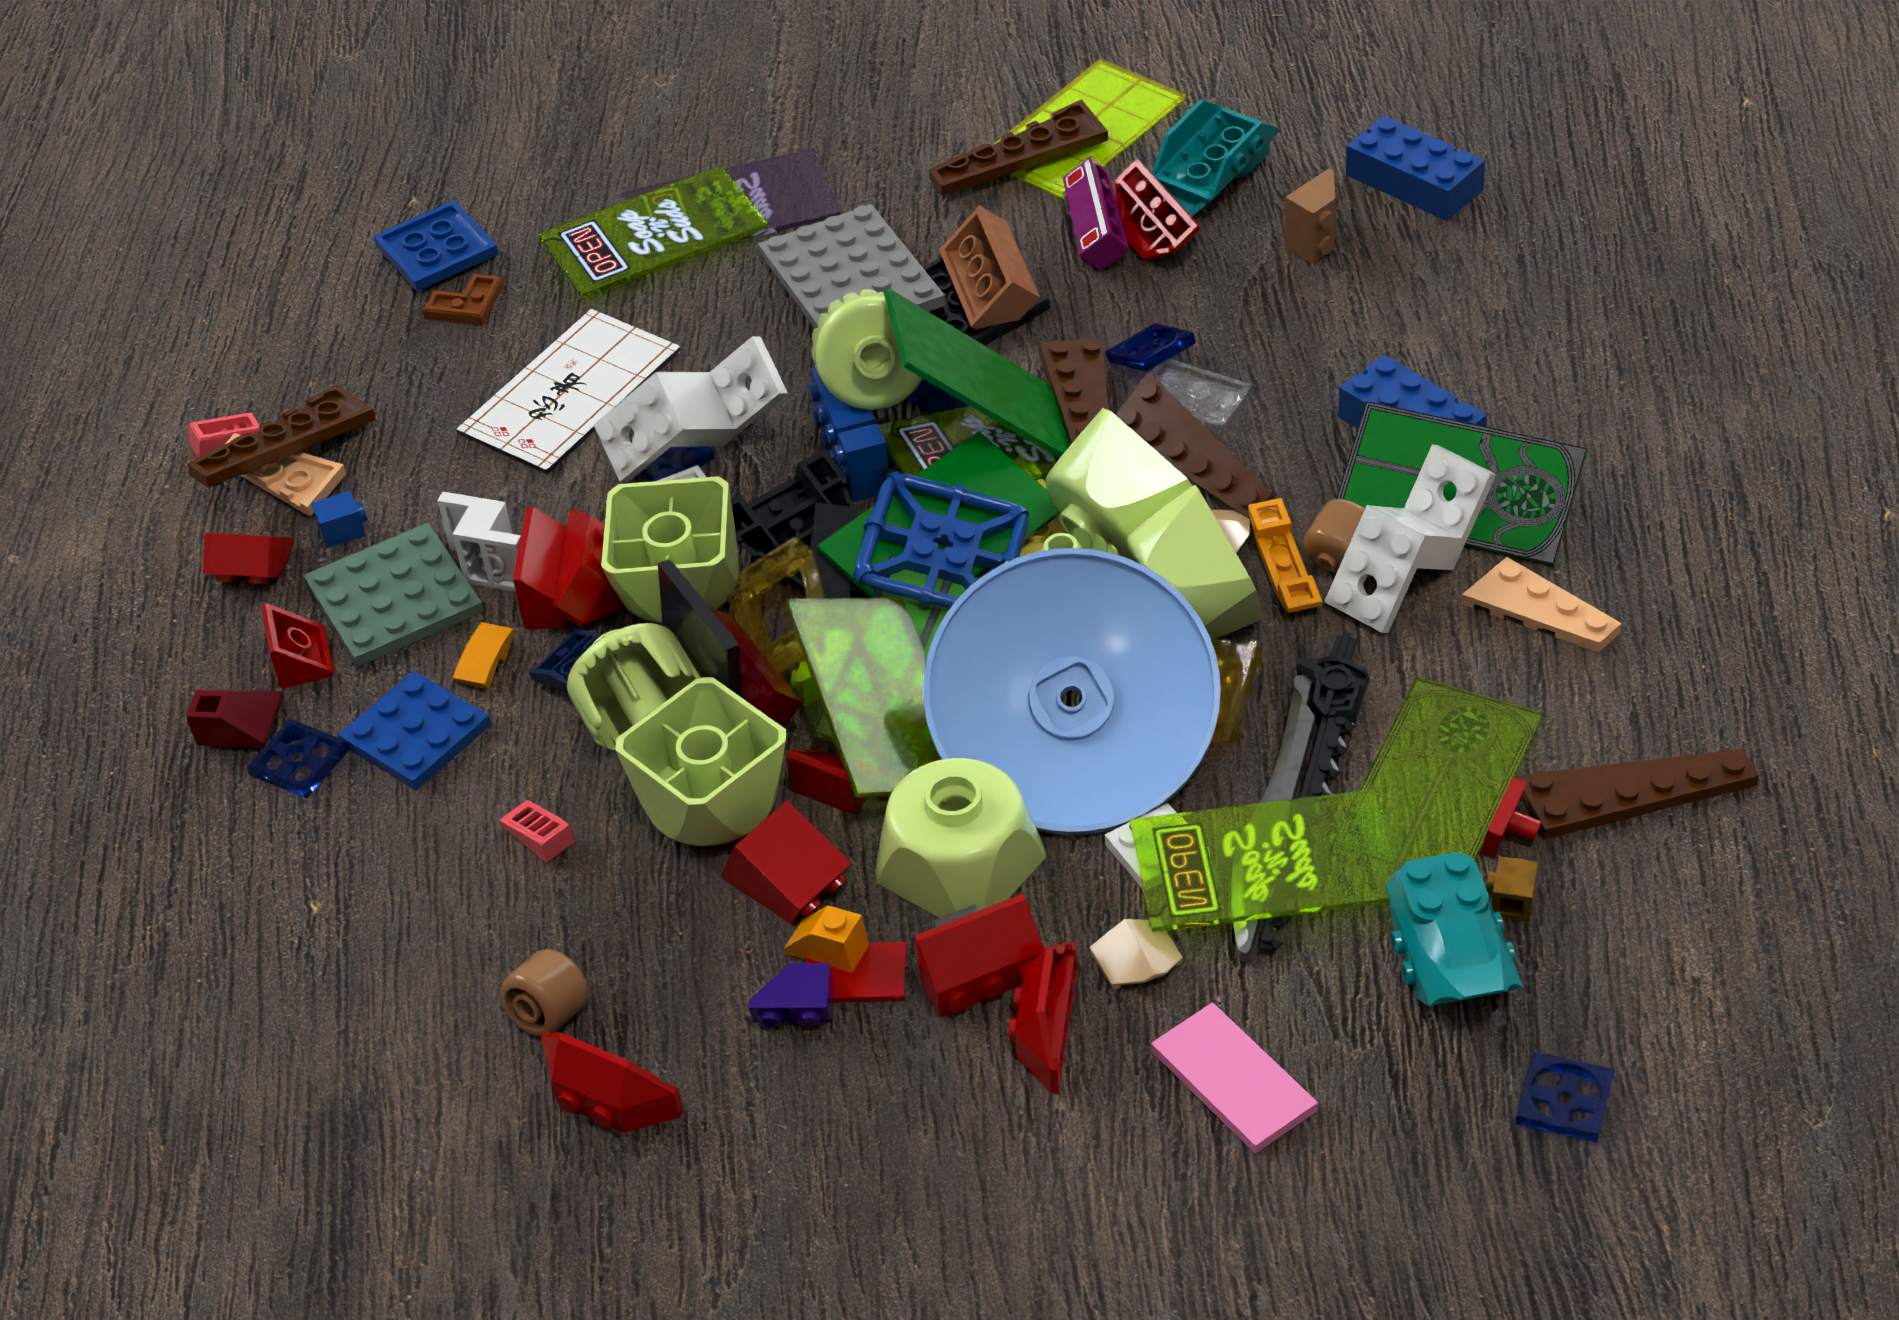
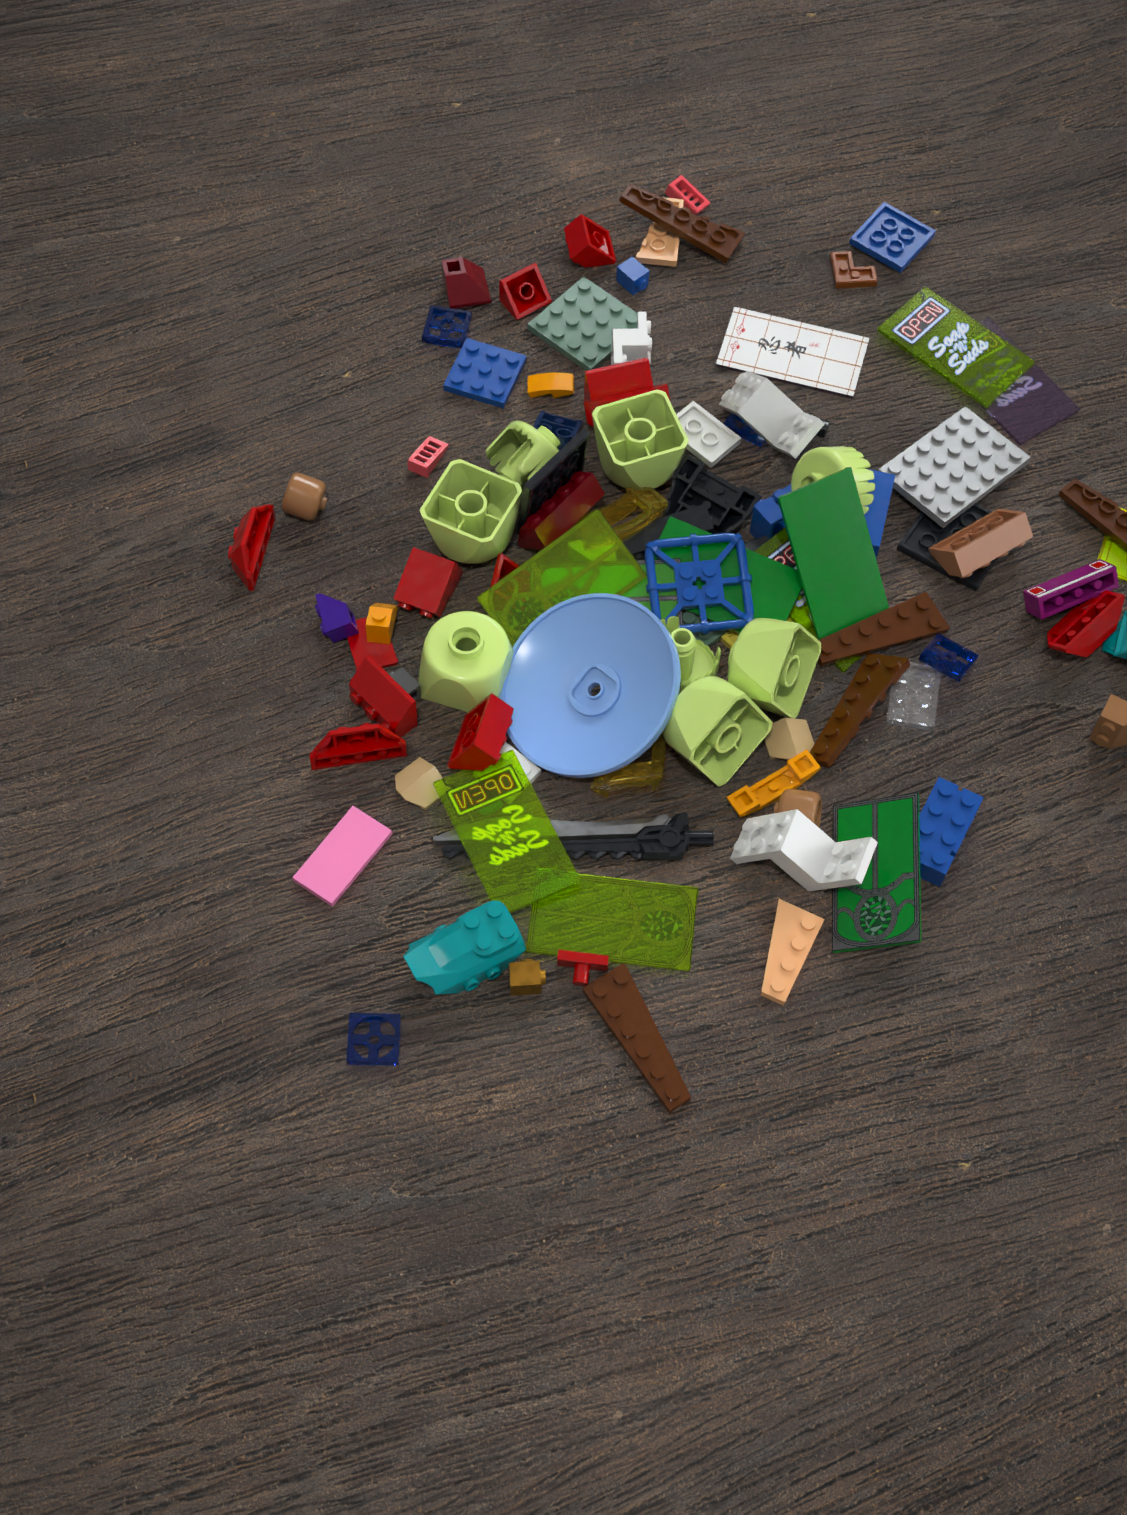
camera: 65 degrees right, 15 degrees up
none -> red slope [447,693,514,771]

